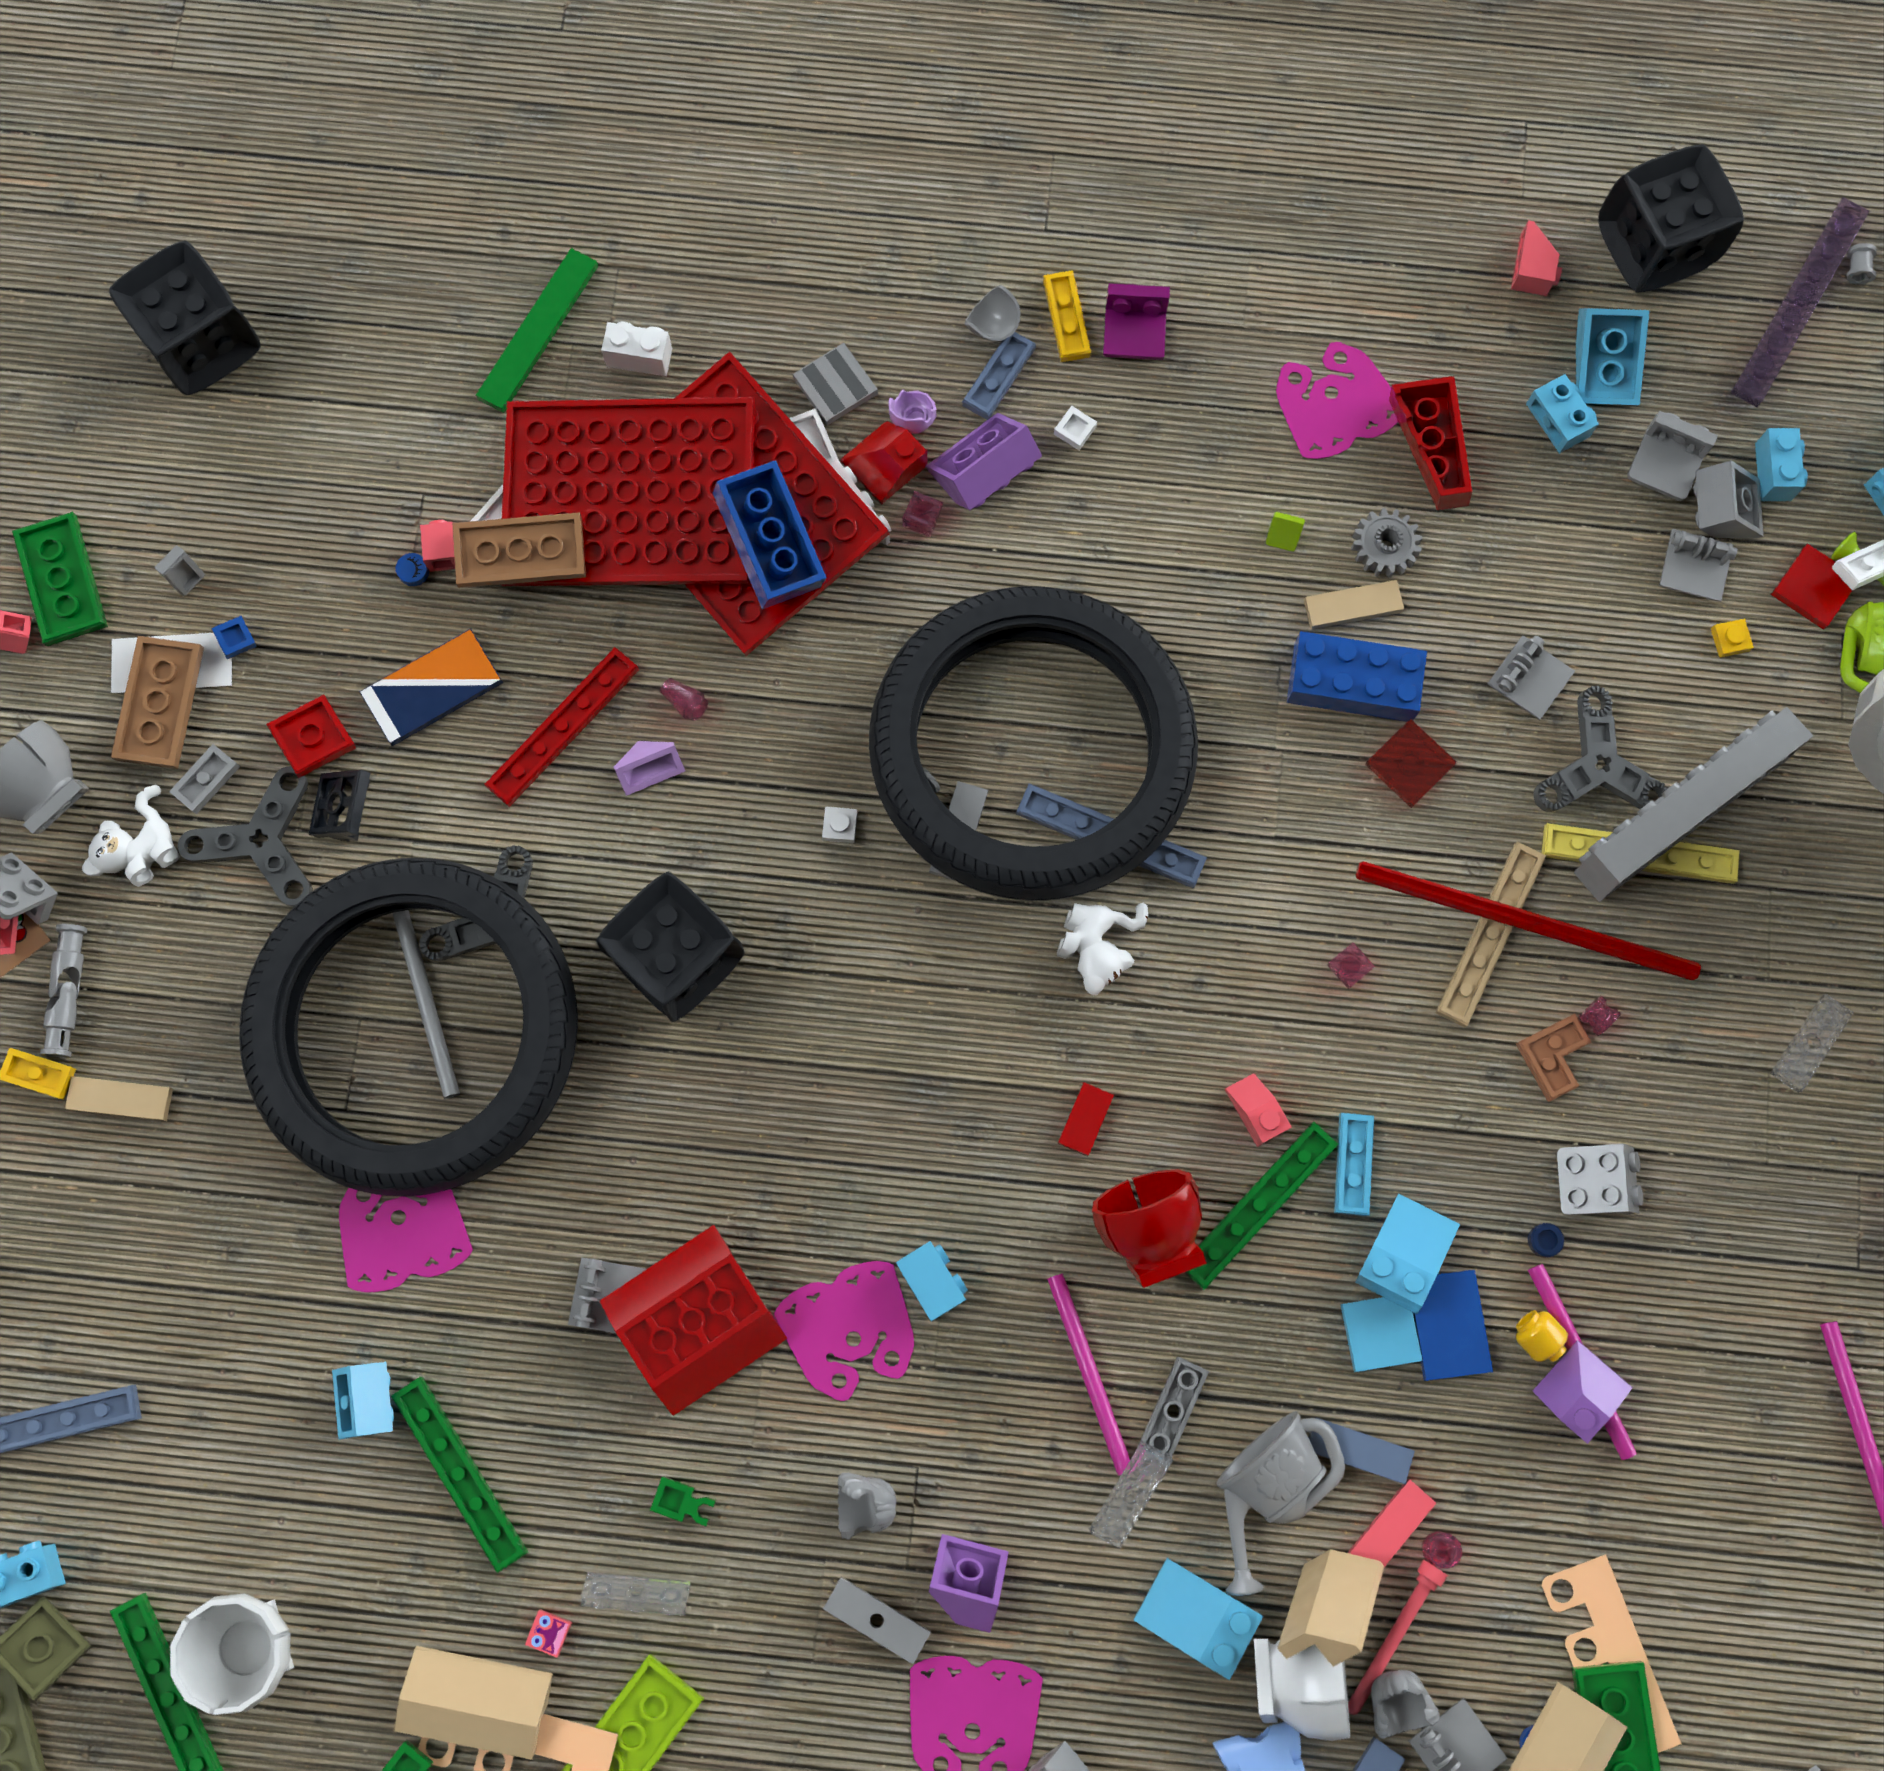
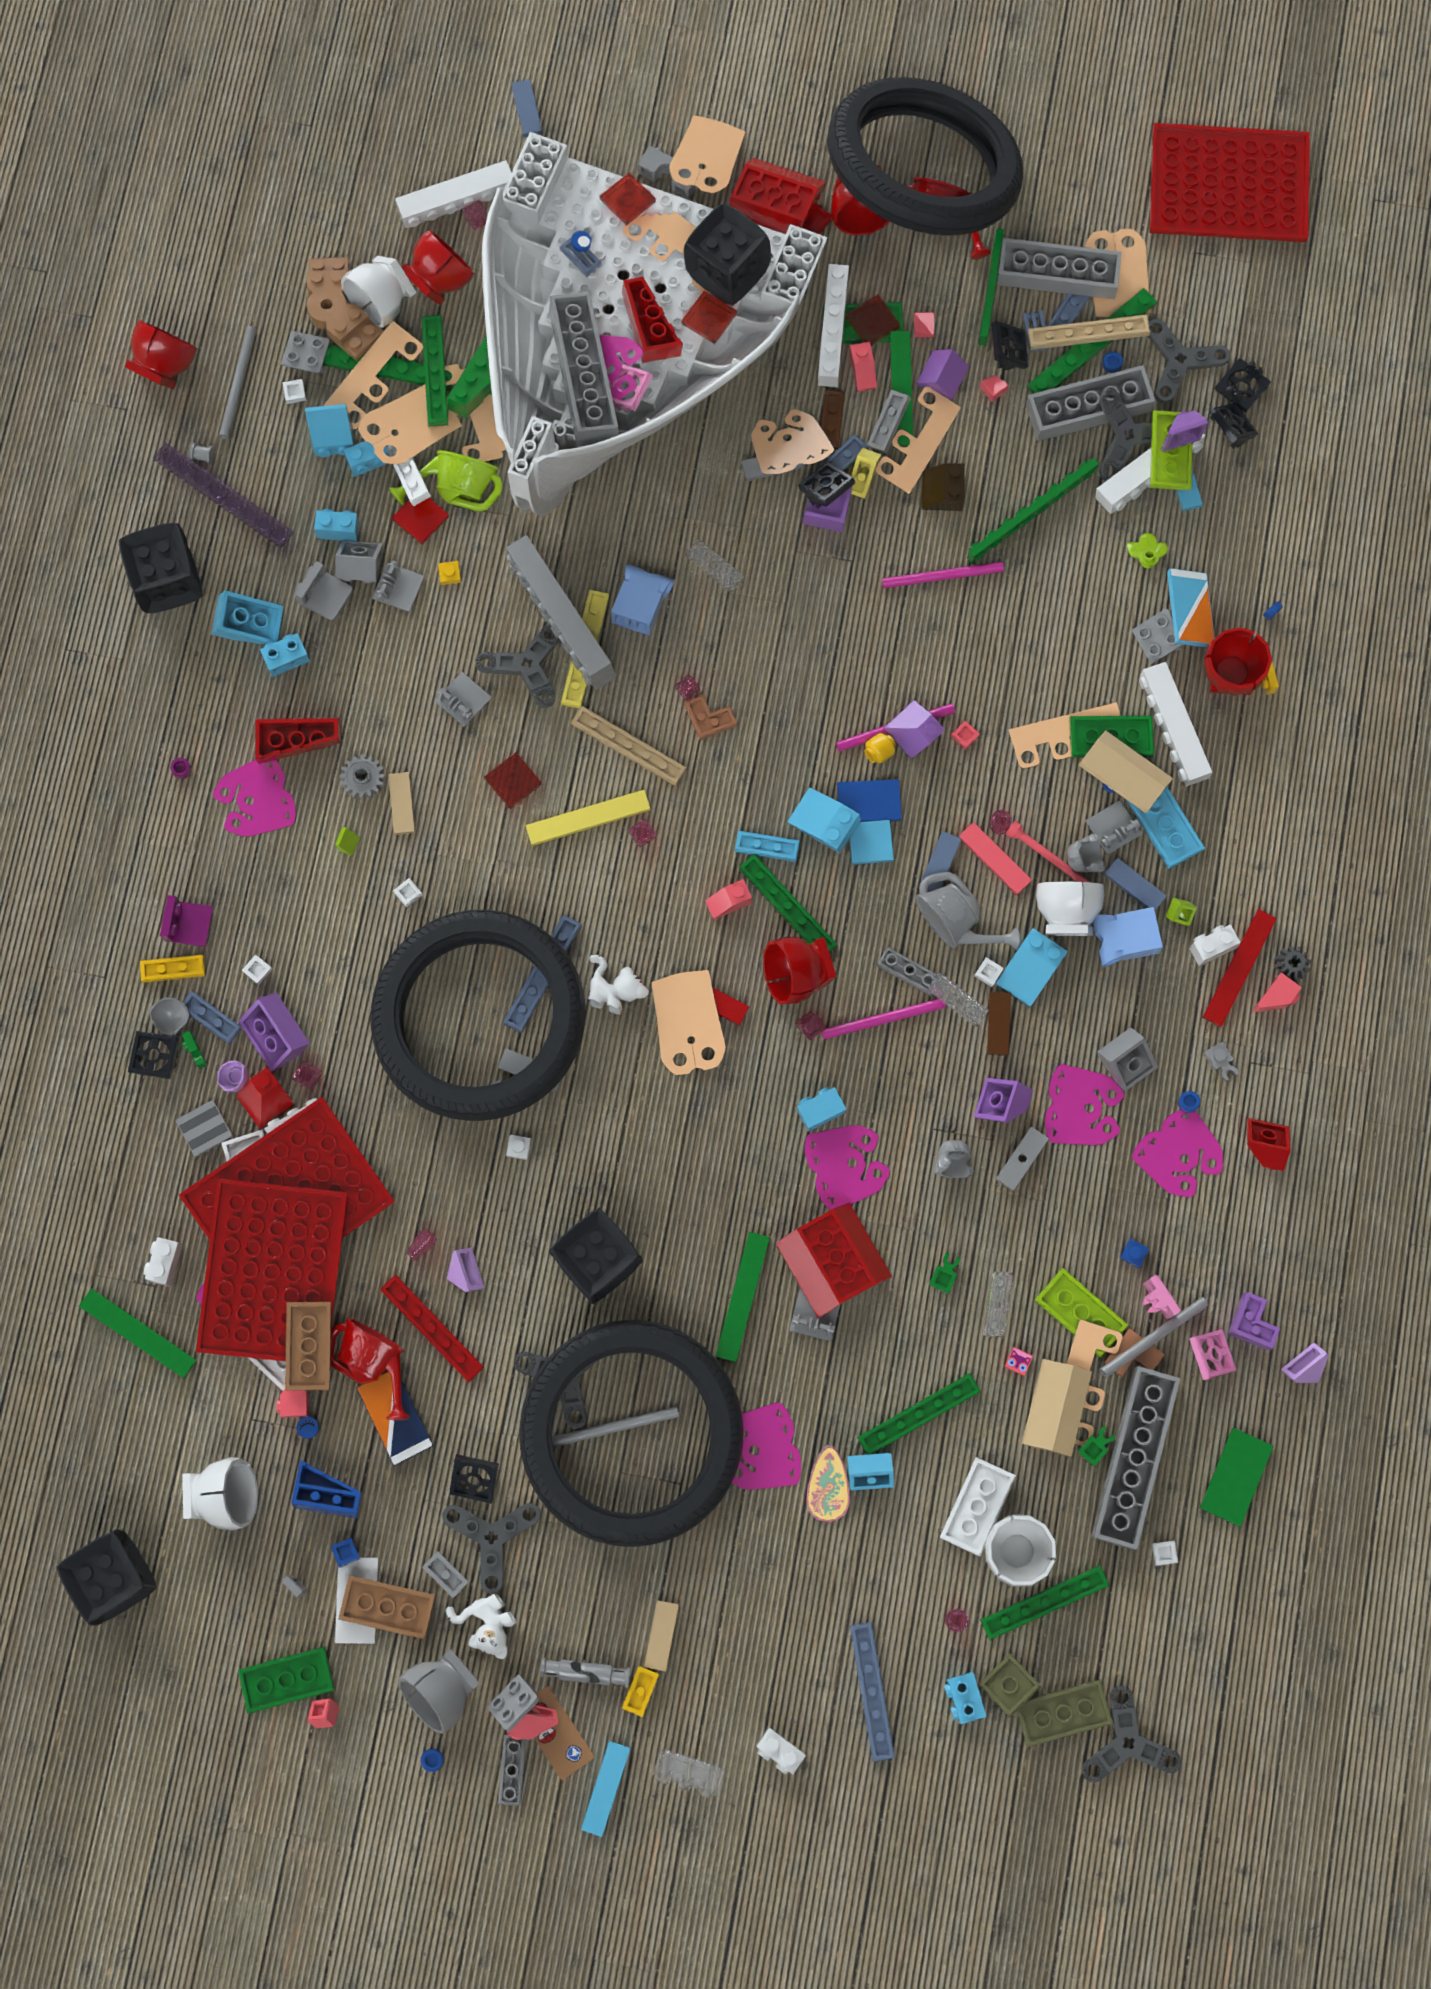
camera: 85 degrees left, 0 degrees up
red tile [266,694,356,779] -> none
blue brick [712,460,827,609] -> none
tan slope [1277,1549,1384,1666] -> none
blue brick [1286,631,1427,722] -> none
red axle [1355,861,1701,980] -> none
coral slope [1511,220,1562,296] -> none
dark blue tile [1528,1223,1564,1258] -> none
bracket [1557,1144,1643,1215] -> none
none -> black piece [128,1031,179,1080]
none -> magenta tile [170,757,192,779]
none -> green plate [181,1031,207,1069]
none -> white plate [183,1457,258,1530]
none -> blue wedge [291,1460,363,1519]
none -> red piece [330,1317,410,1420]
none -> white tile [393,878,423,908]
none -> light yellow tile [525,790,650,846]
none -> light blue piece [611,564,675,636]
none -> light nougat piece [651,970,726,1075]
none -> green tile [715,1232,770,1363]
none -> clear pink slope [795,1011,826,1040]
none -> shield [806,1445,850,1522]
none -> white tile [940,1457,1016,1557]
none -> clear pink wheel [945,1609,968,1632]
none -> coral tile [951,720,980,750]
none -> white plate [975,958,1004,987]
none -> reddish brown tile [987,992,1011,1056]

